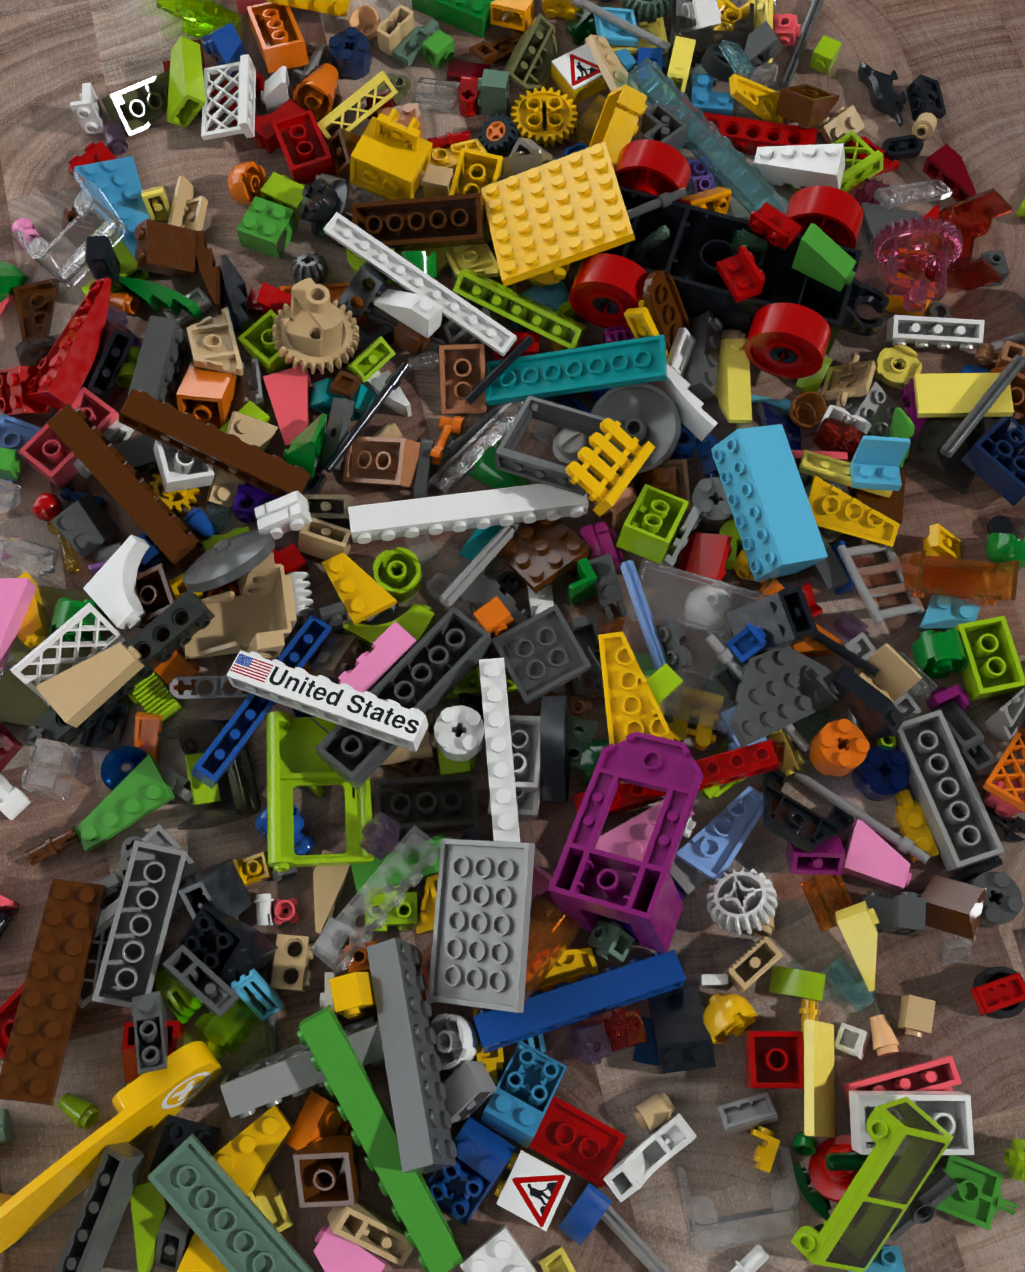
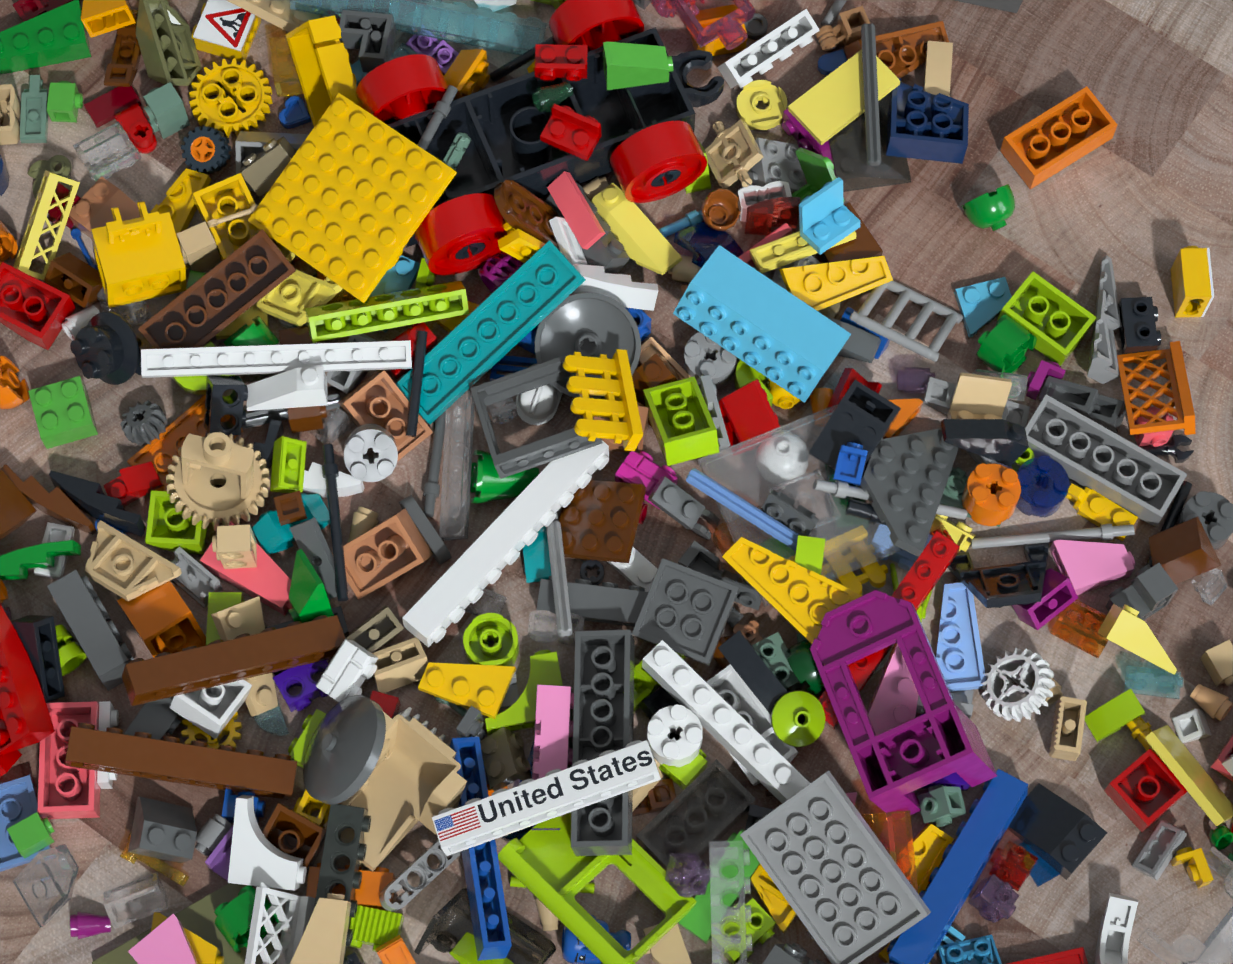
camera: 40 degrees left, 0 degrees up
red piece [32,492,63,522] -> none
dark blue axle [60,486,106,510] -> none
blue cone [184,508,219,540] -> none
lime brick [260,172,305,221] -> none
red pin [428,130,471,149] -> none
orange brick [430,416,465,465] -> none
orange brick [473,596,515,639] -> none
green panel [567,557,597,606] -> none
tan brick [633,1092,676,1132] -> none
blue hinge [695,433,719,478] -> none
white tile [698,974,728,987] -> none
yellow cylinder [703,992,758,1044] -> none
black bar [812,631,879,678] -> none
clear orange windscreen [901,550,1020,605] -> none
yellow slope [923,524,961,563] -> none
black tile [987,515,1013,535] -> none
none -> tan hinge [207,204,258,228]
none -> tan brick [212,524,257,569]
none -> brick [344,424,398,482]
none -> coral tile [547,171,606,250]
none -> lime dish [771,691,825,747]

